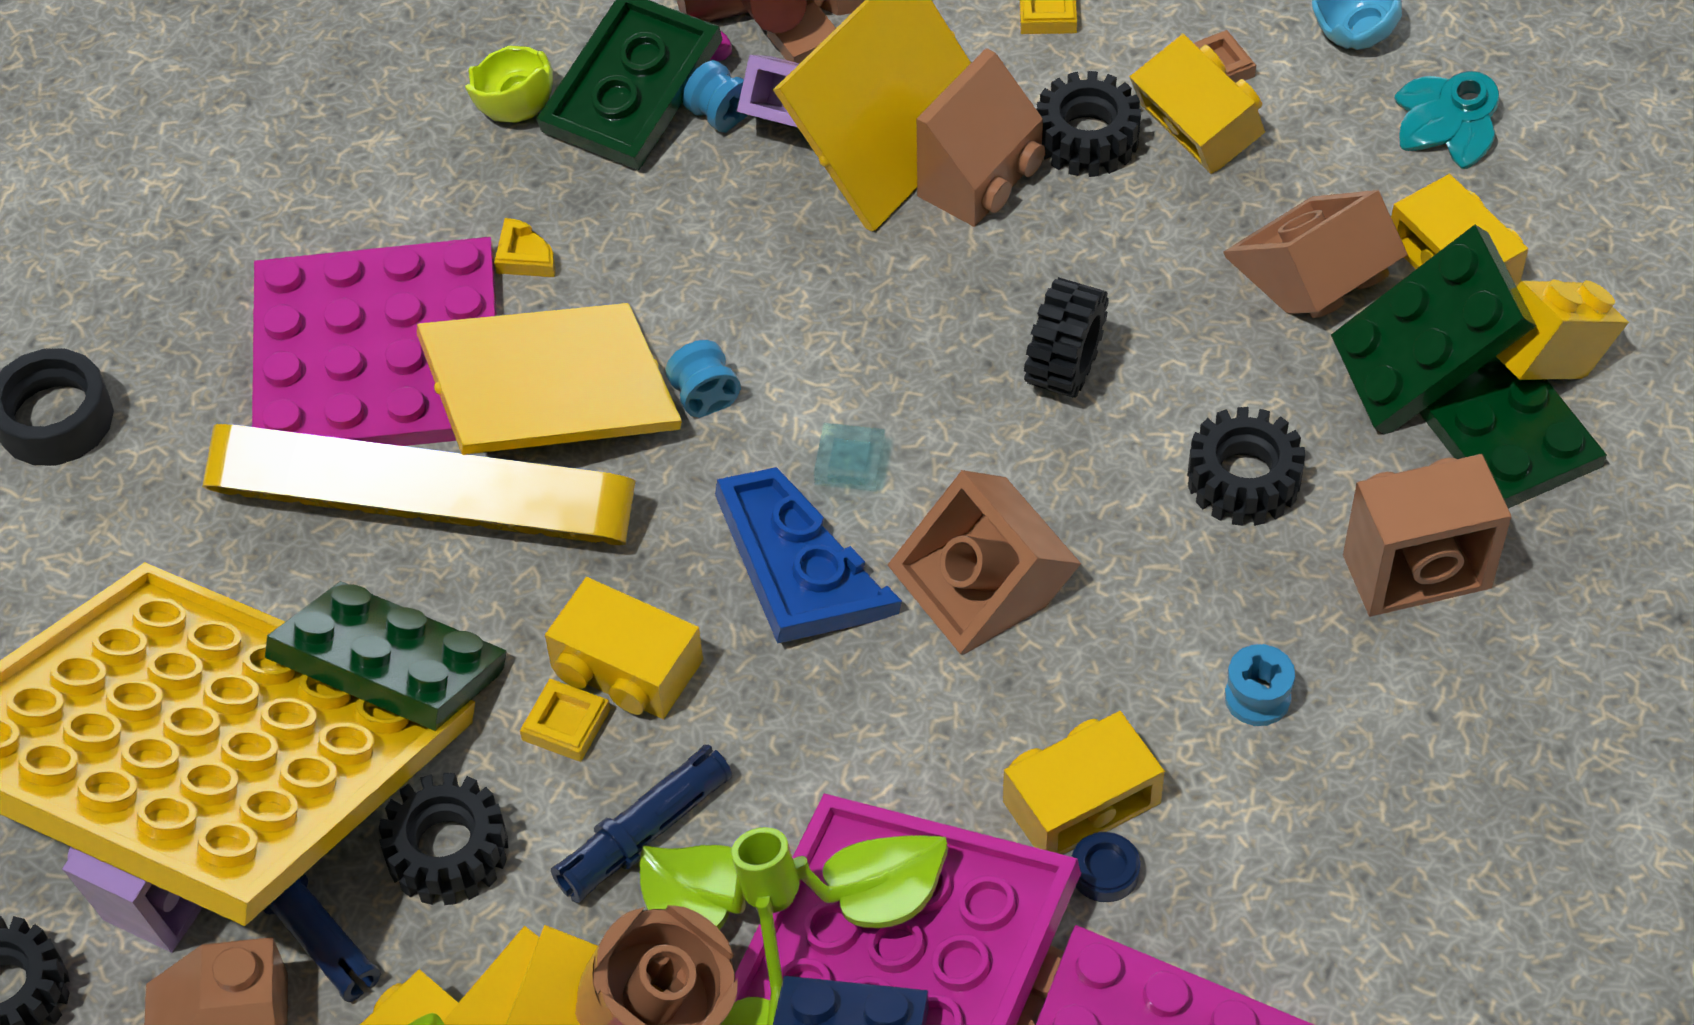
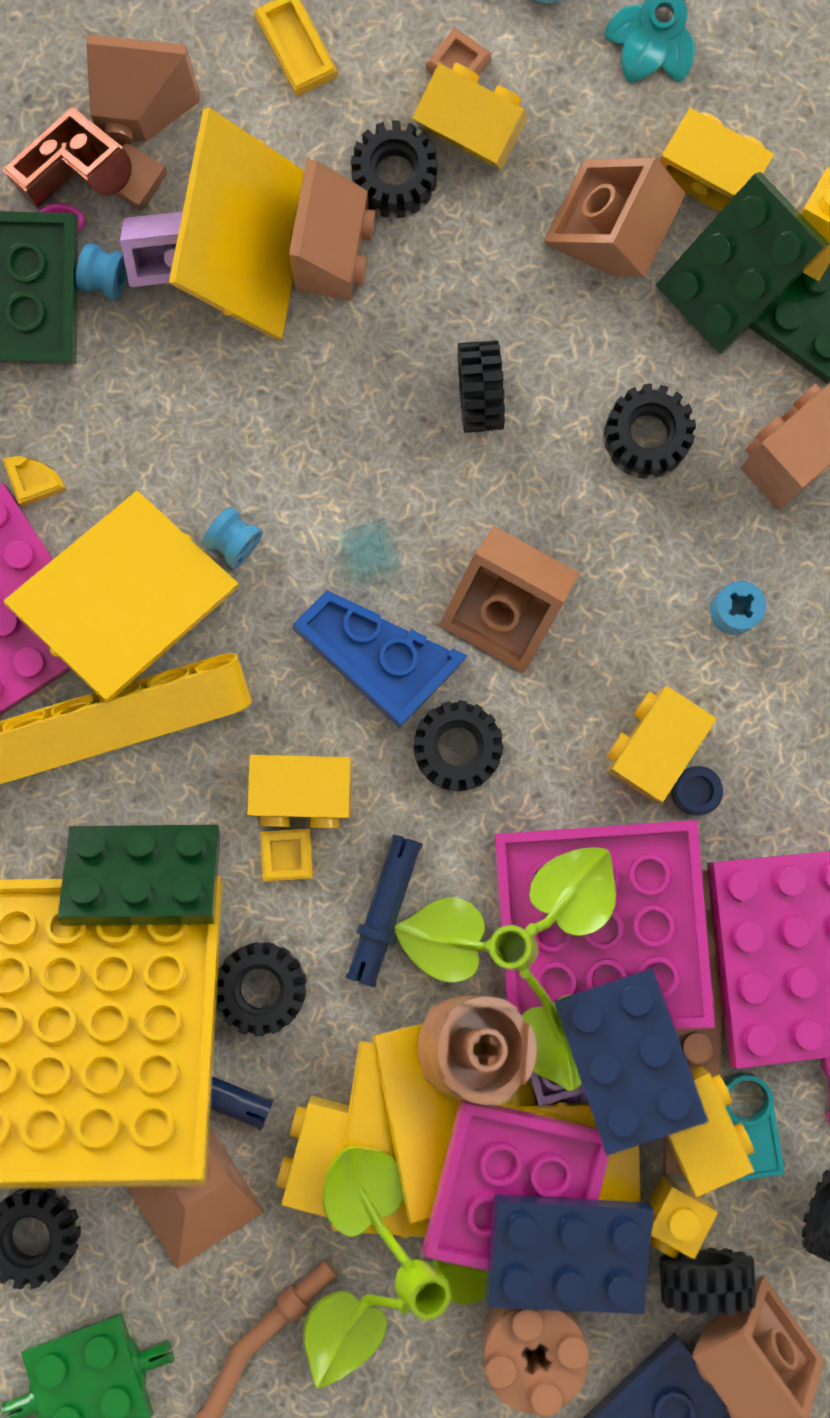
camera: 30 degrees left, 30 degrees up
none -> black tyre [413,700,504,792]

